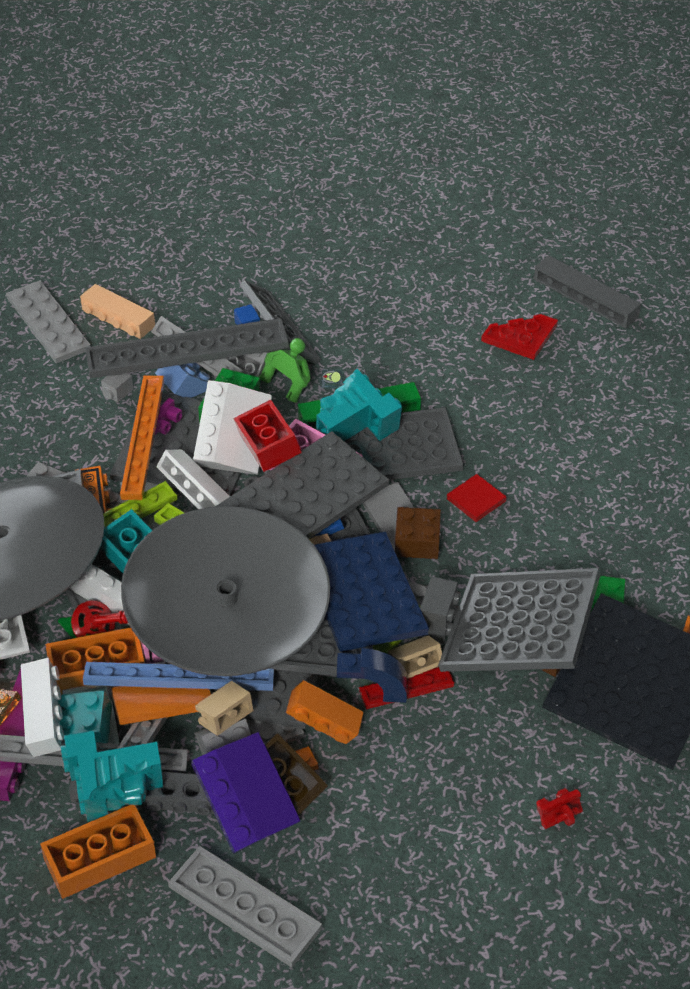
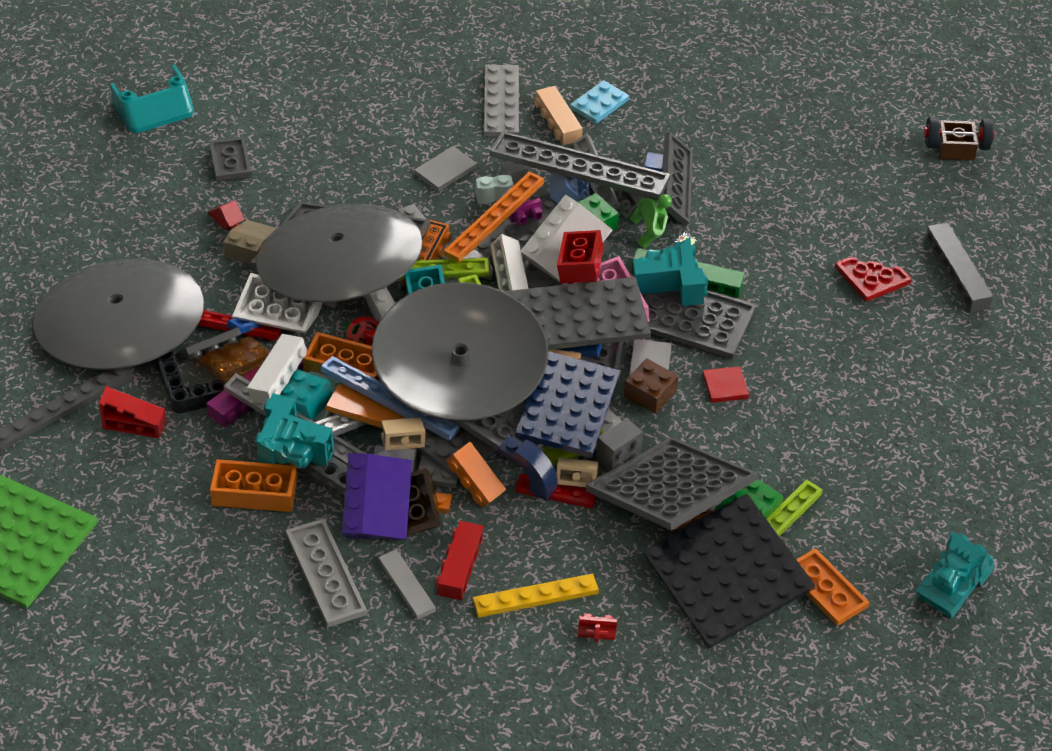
camera: 30 degrees right, 0 degrees up
none -> light grey tile [378,549,436,620]
none -> light grey tile [414,146,477,192]
none -> red brick [435,521,484,601]
none -> yellow plate [473,574,599,618]
none -> light aqua brick [476,175,513,204]
none -> medium azure plate [570,80,629,124]
none -> lime plate [767,480,823,537]
none -> brick [923,117,995,160]

